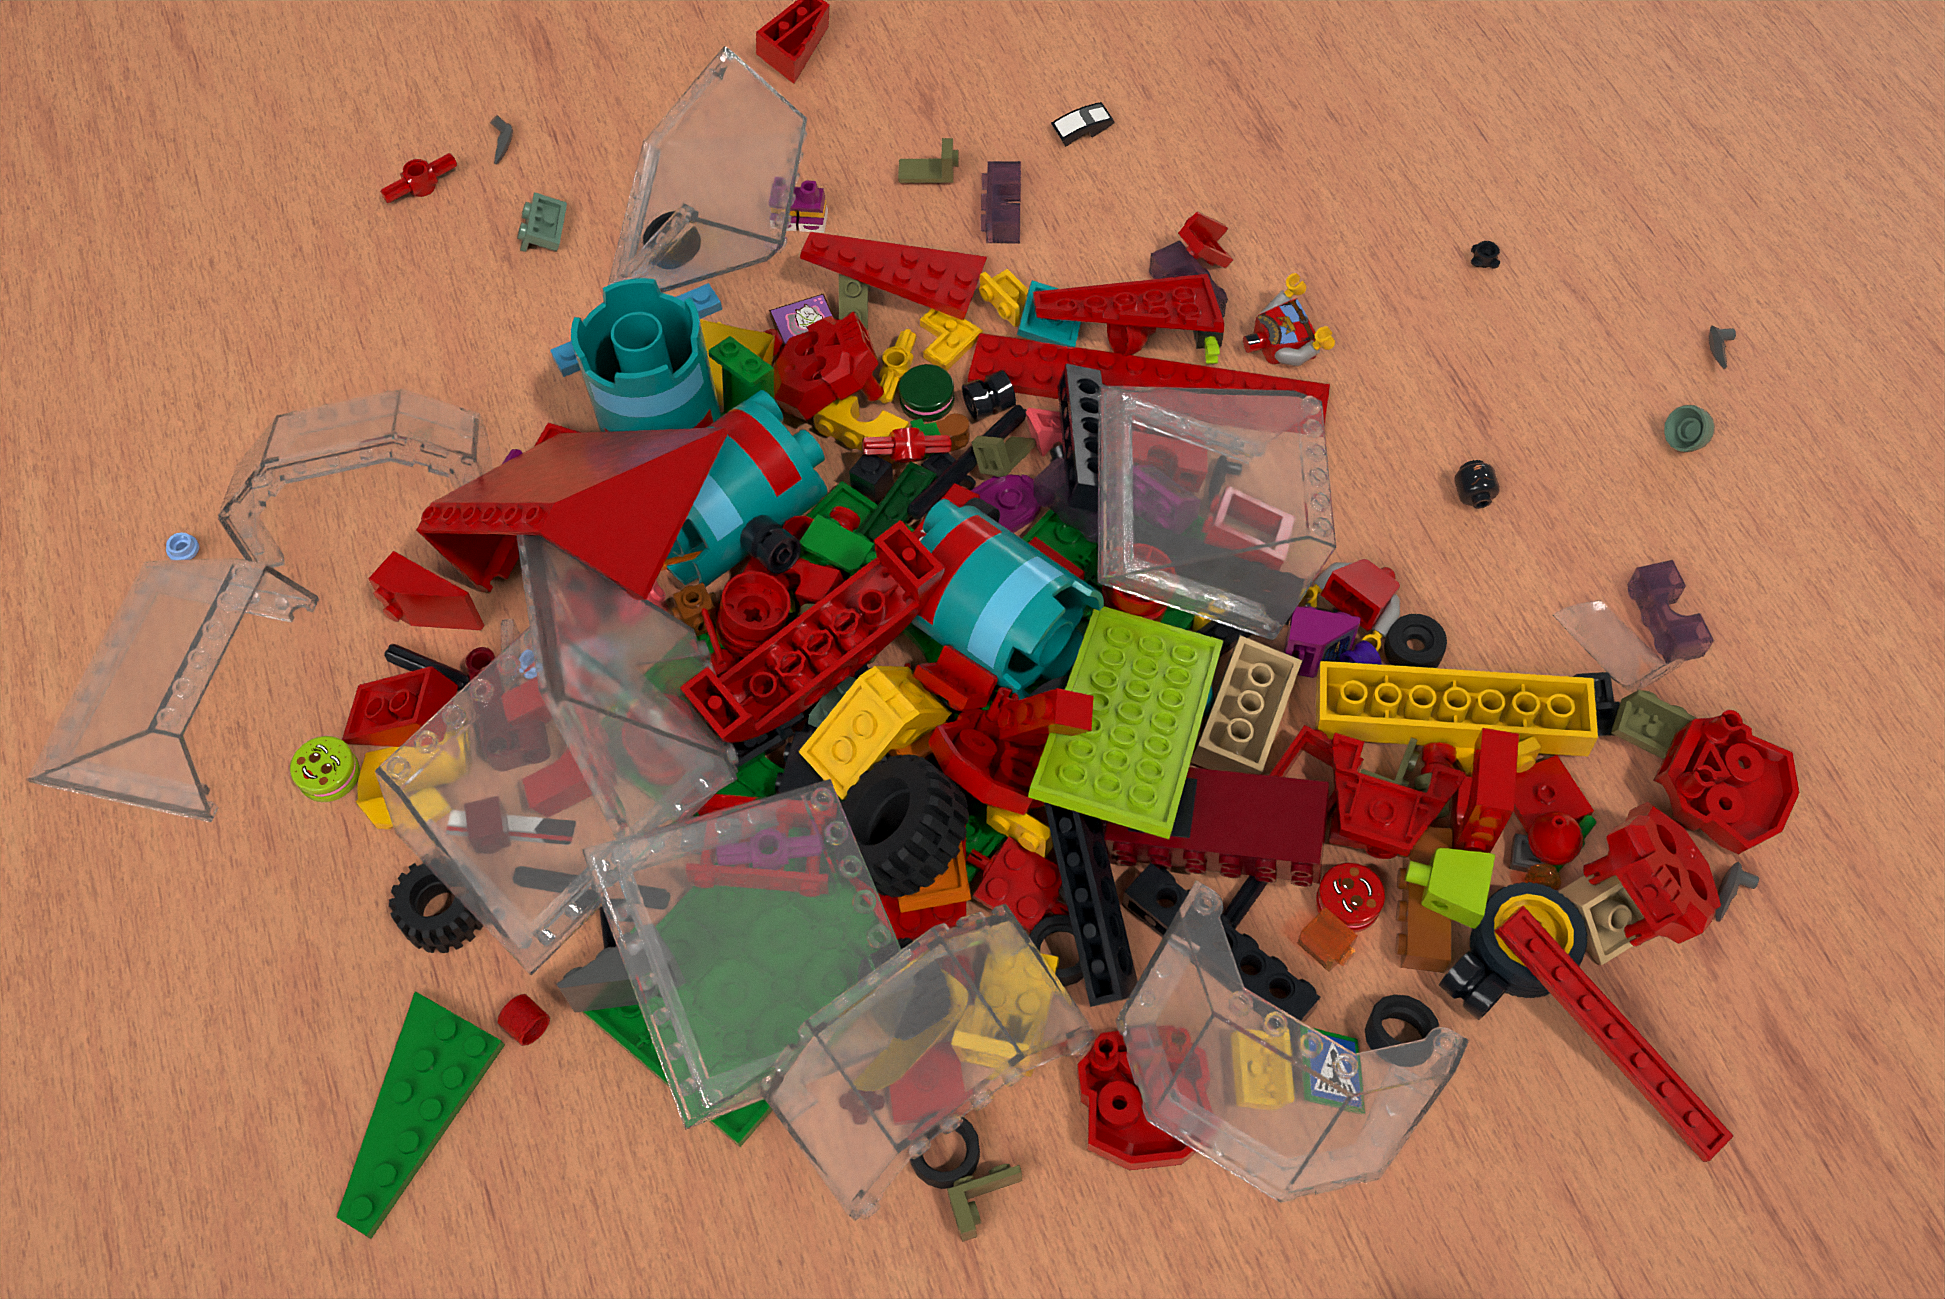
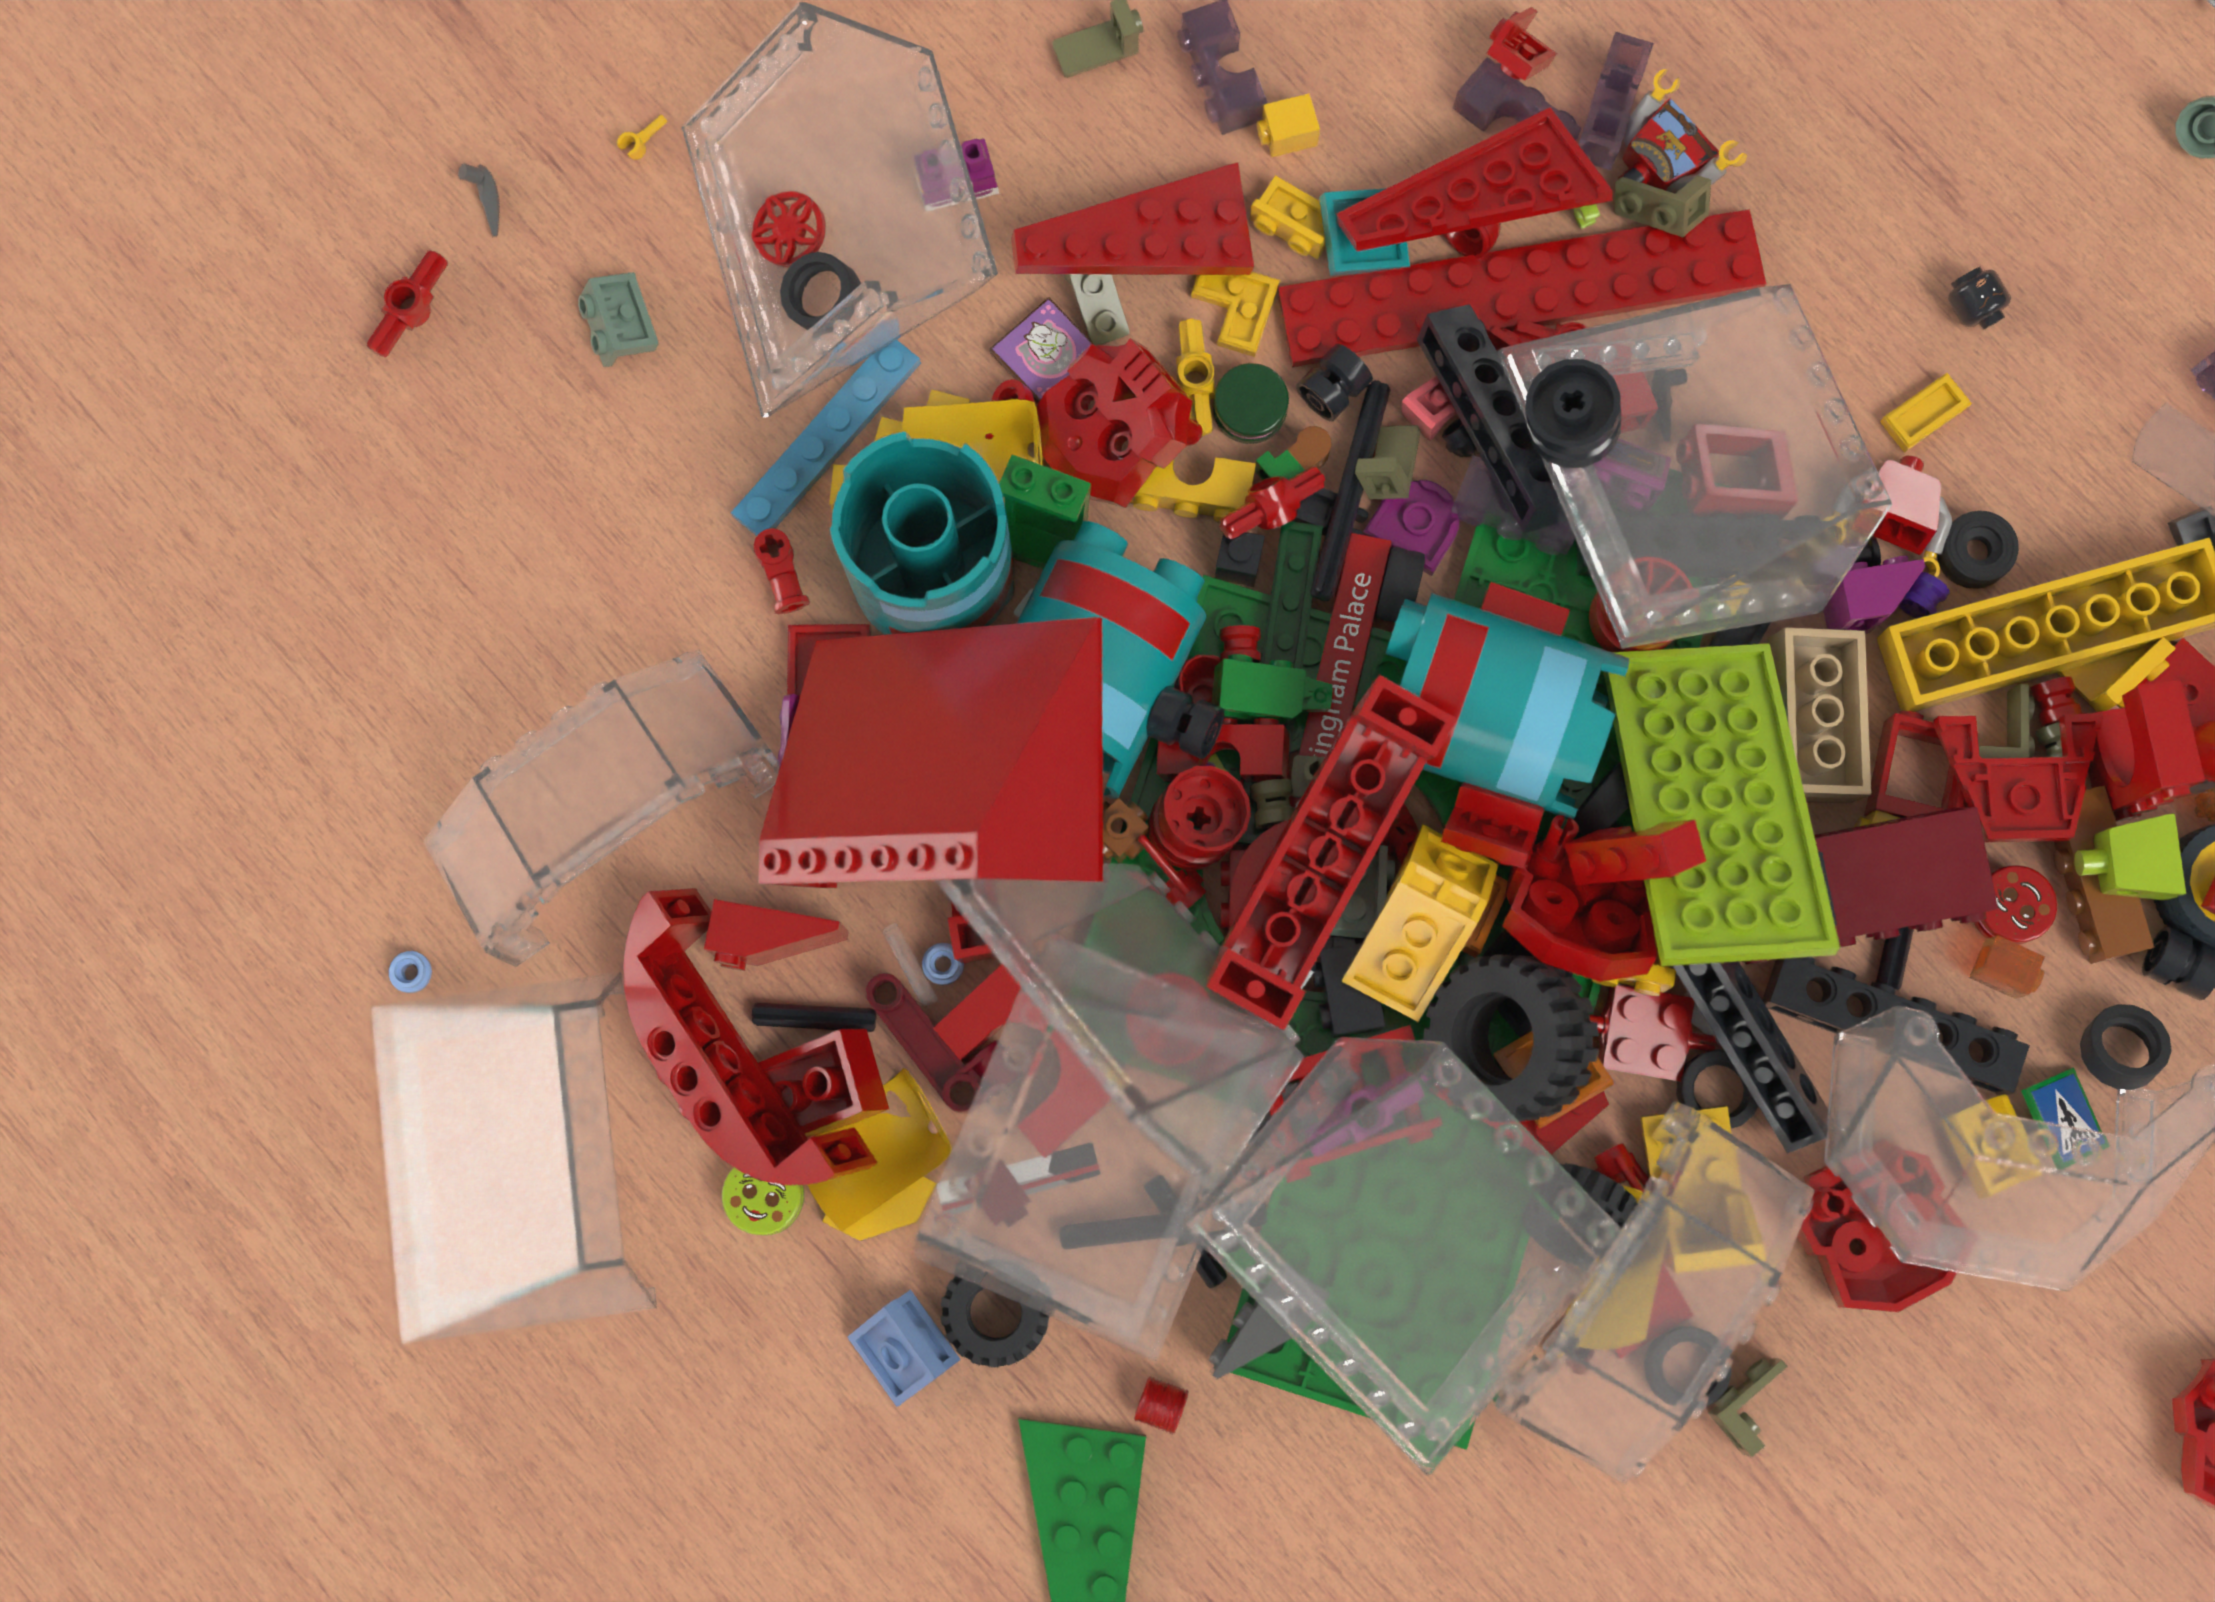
camera: 20 degrees left, 20 degrees up
none -> yellow hand [617,114,668,160]
none -> red slope [623,888,878,1186]
none -> red wheel [751,191,826,268]
none -> red connector [753,528,810,615]
none -> medium blue bracket [847,1289,961,1407]
none -> yellow brick [1257,93,1320,157]
none -> black wheel [1525,359,1621,468]
none -> arch [1578,31,1654,170]
none -> olive bracket [1615,175,1711,237]
none -> yellow tile [1879,373,1972,453]

